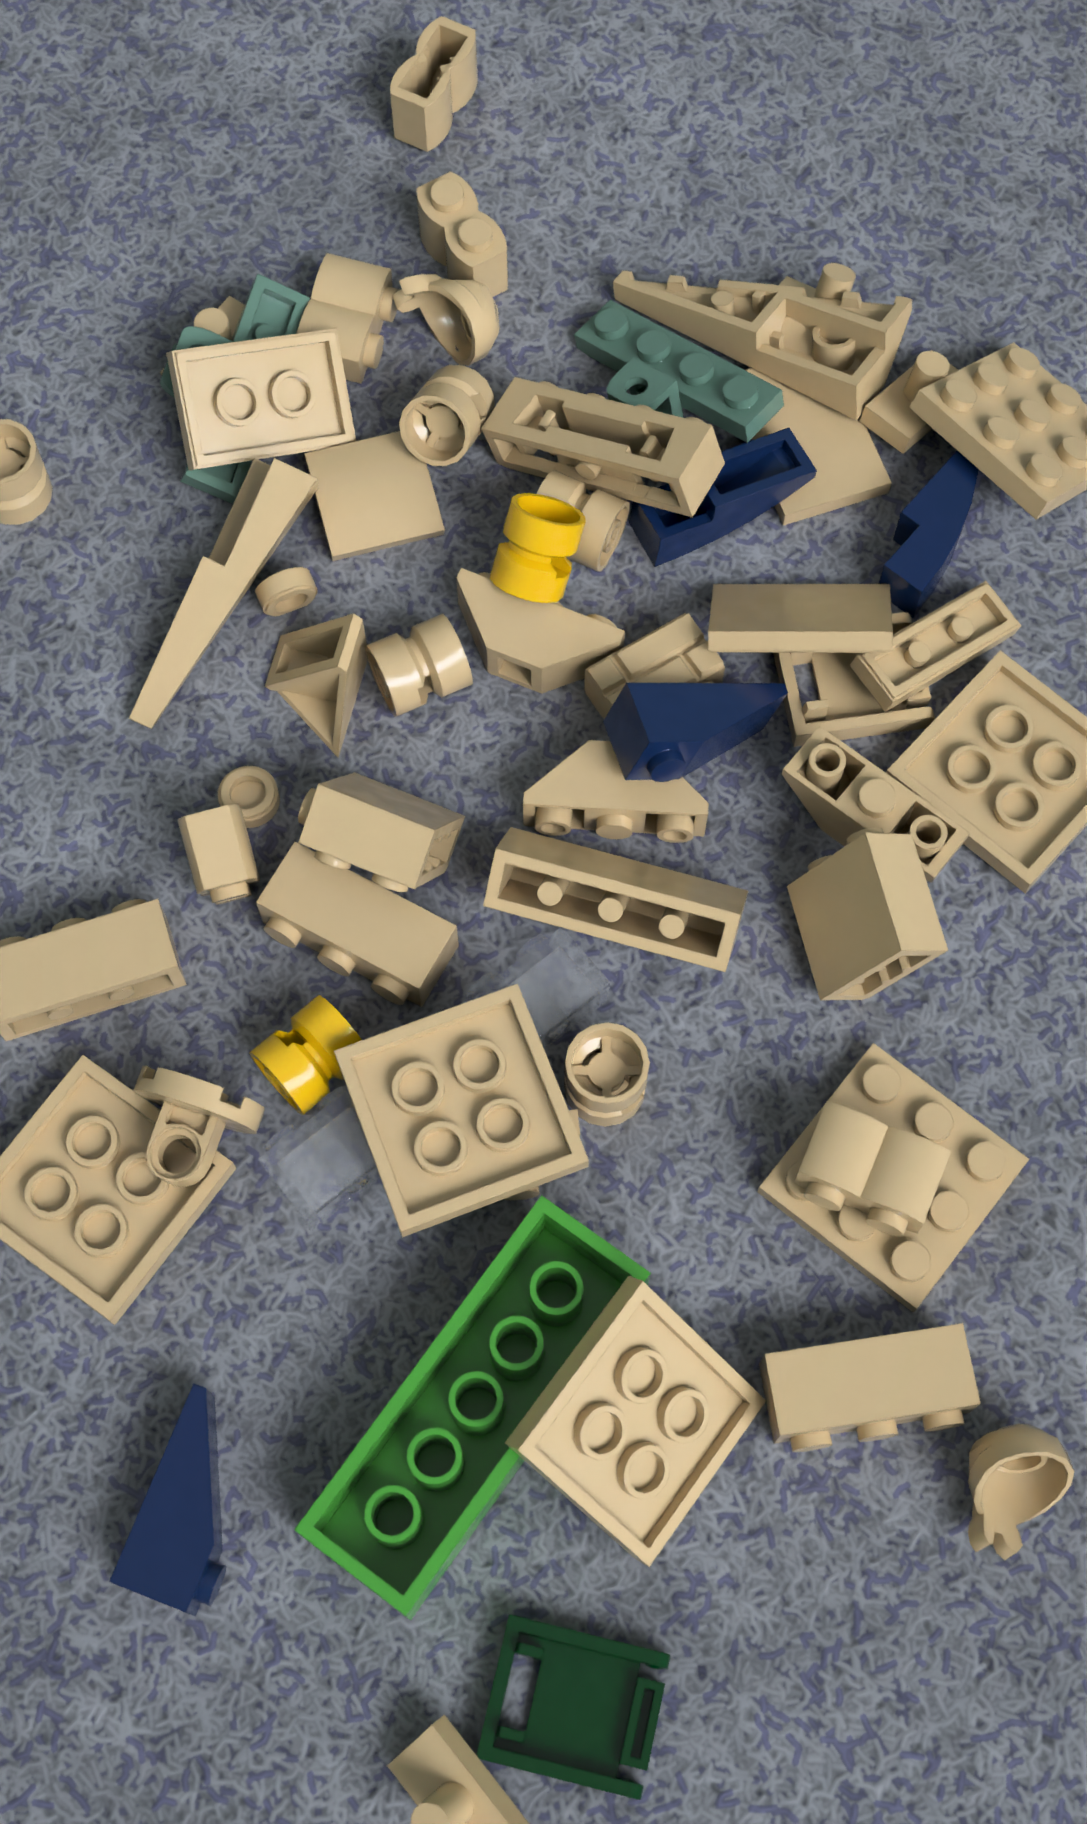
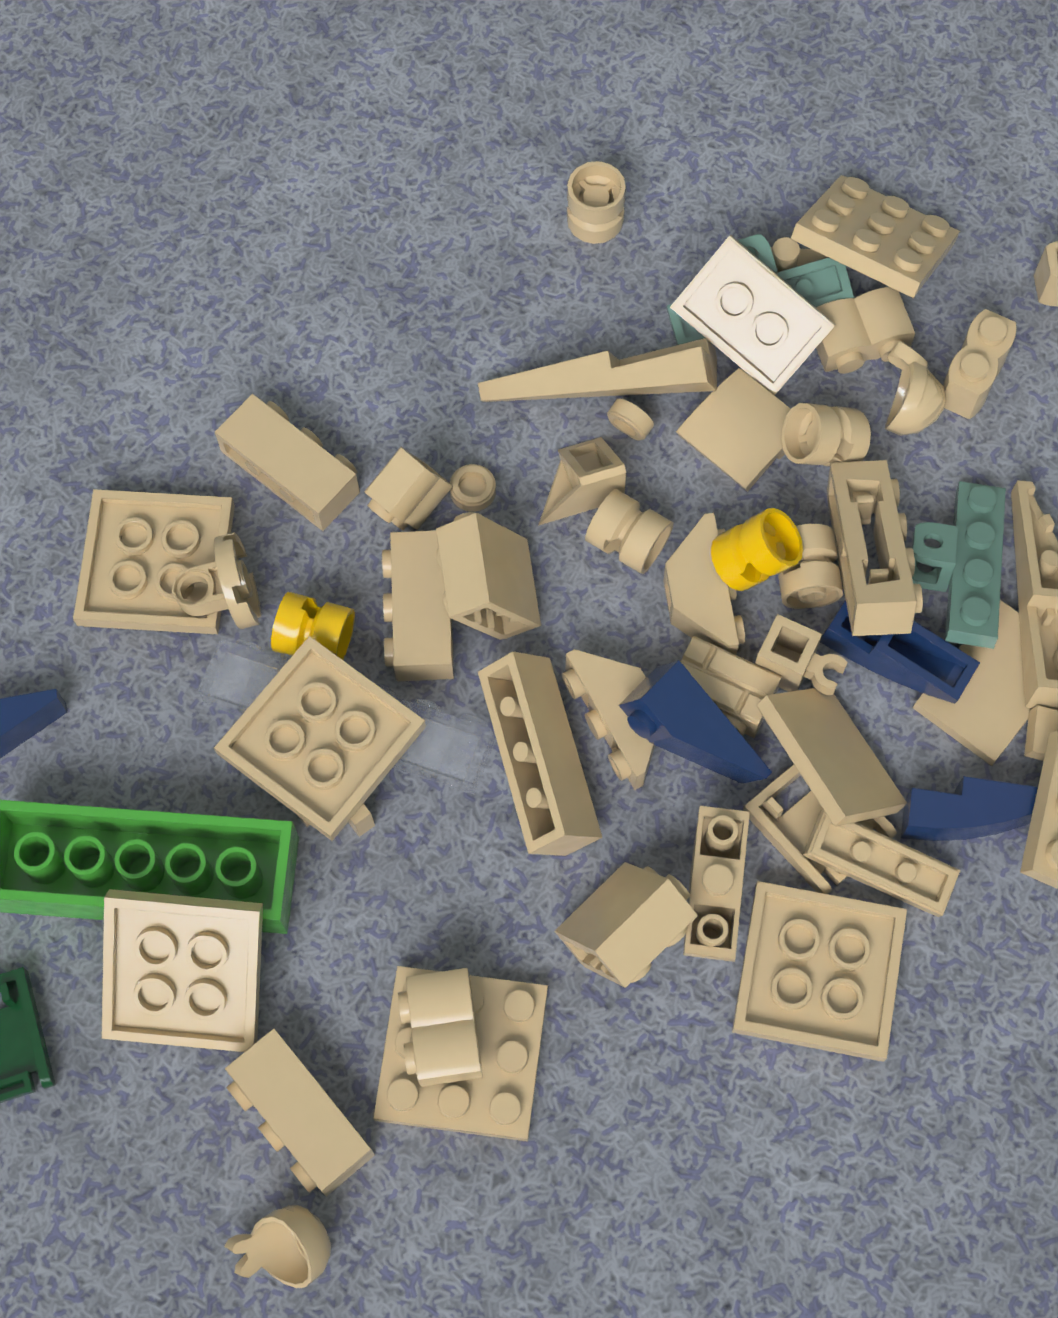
camera: 60 degrees right, 0 degrees up
tan wheel [564,1022,650,1127] -> none
none -> tan brick [755,614,848,695]
none -> tan plate [790,175,960,298]

